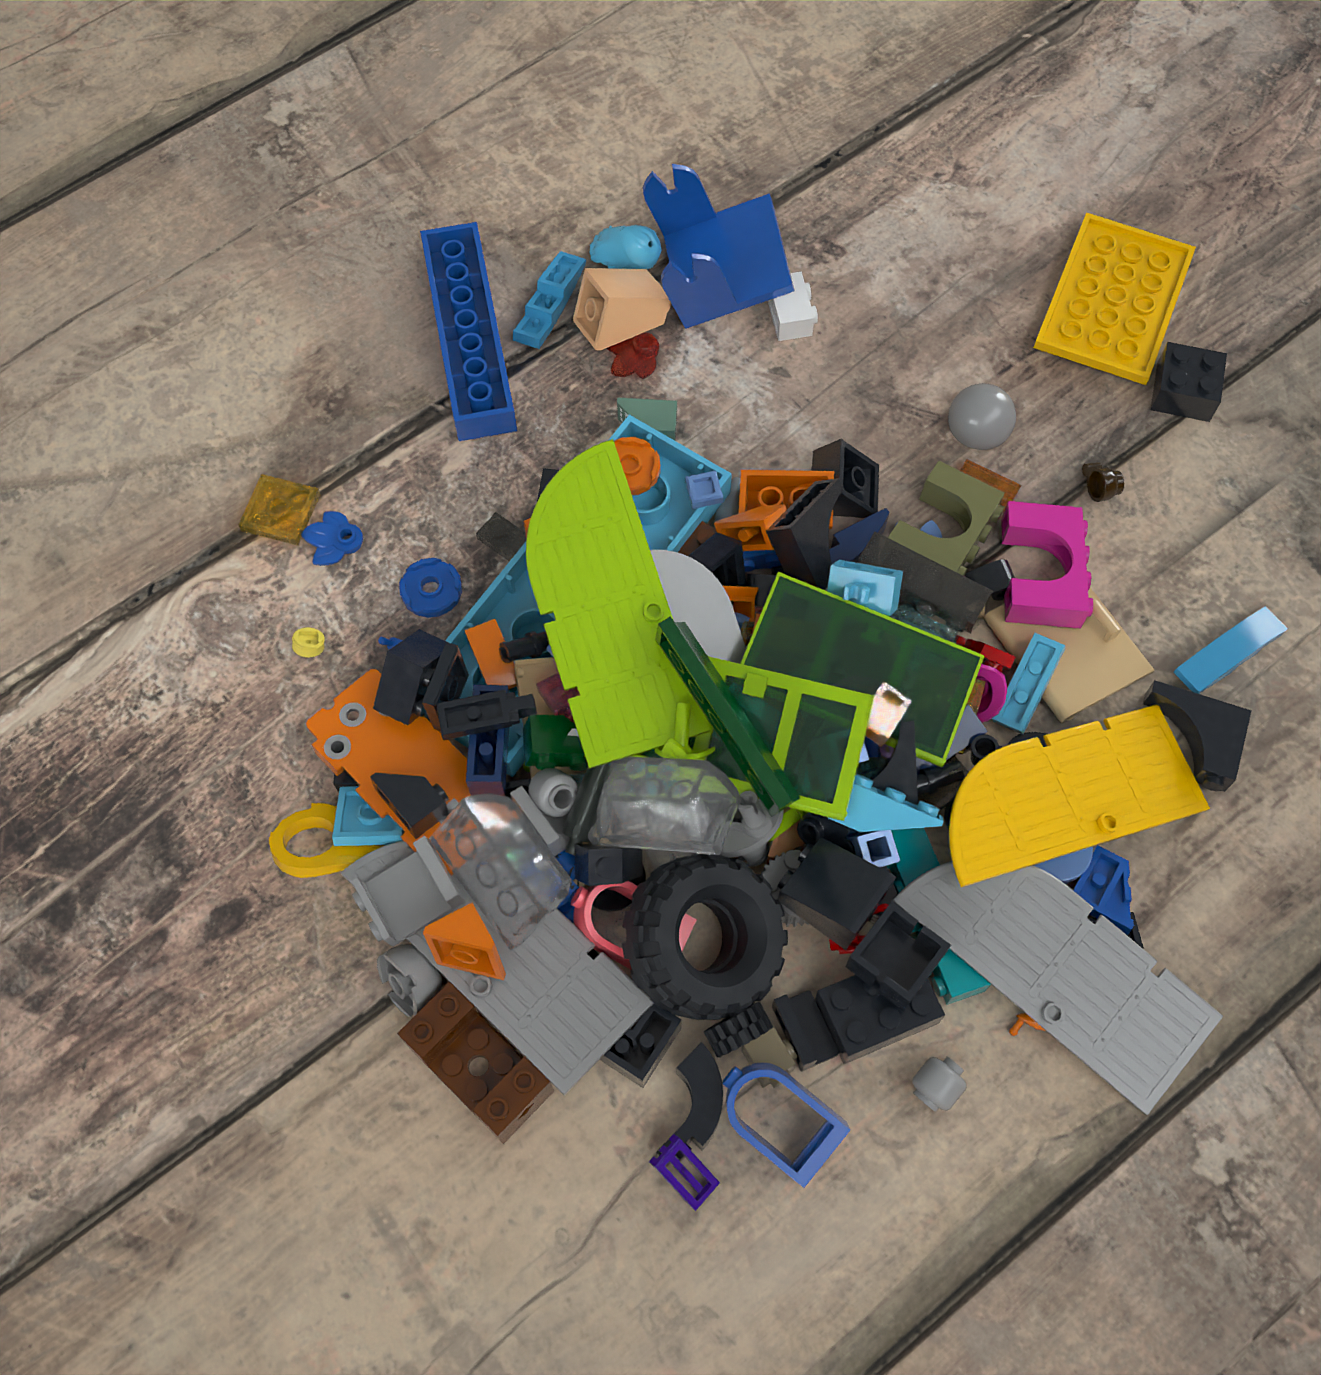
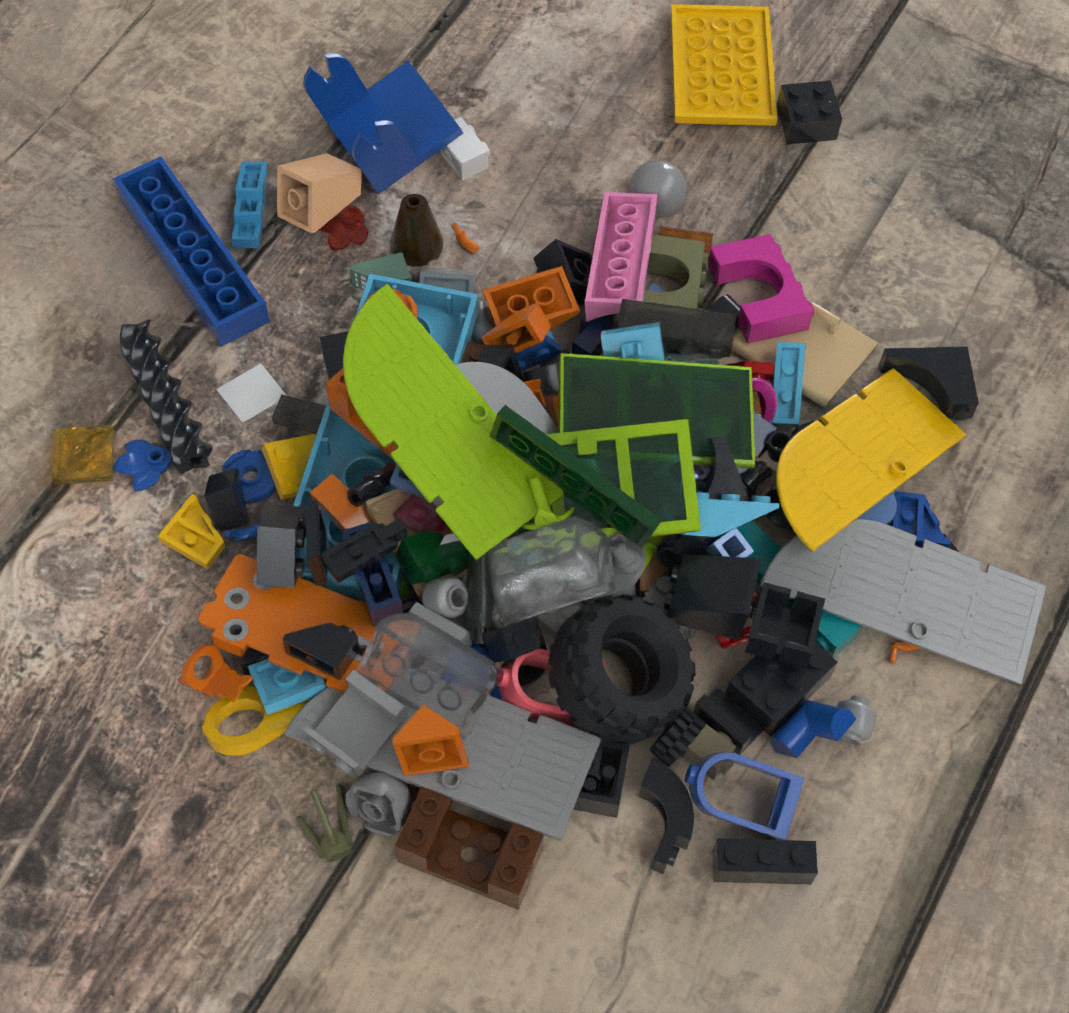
camera: 25 degrees left, 5 degrees down
light yellow tile [292,627,325,658] -> none
medium azure piece [589,225,662,270] -> none
dark purple tile [649,1133,720,1211] -> none
medium blue tile [685,471,723,509] -> none
black arch [766,478,844,590] -> none
clear orange tile [866,682,912,747] -> none
dark brown piece [1082,462,1125,502] -> none
dark azure slope [1174,606,1288,694] -> none
none -> black piece [120,319,213,474]
none -> yellow wing [158,494,225,569]
none -> orange hair [177,643,253,702]
none -> black slope [204,468,250,532]
none -> white sticker [216,363,288,423]
none -> yellow wing [262,434,316,500]
none -> olive plant [296,783,354,862]
none -> dark brown cone [390,194,443,267]
none -> light grey panel [420,267,476,293]
none -> orange piece [451,223,479,253]
none -> bright pink arch [585,192,658,322]
none -> black brick [712,838,818,885]
none -> blue brick [770,700,856,758]

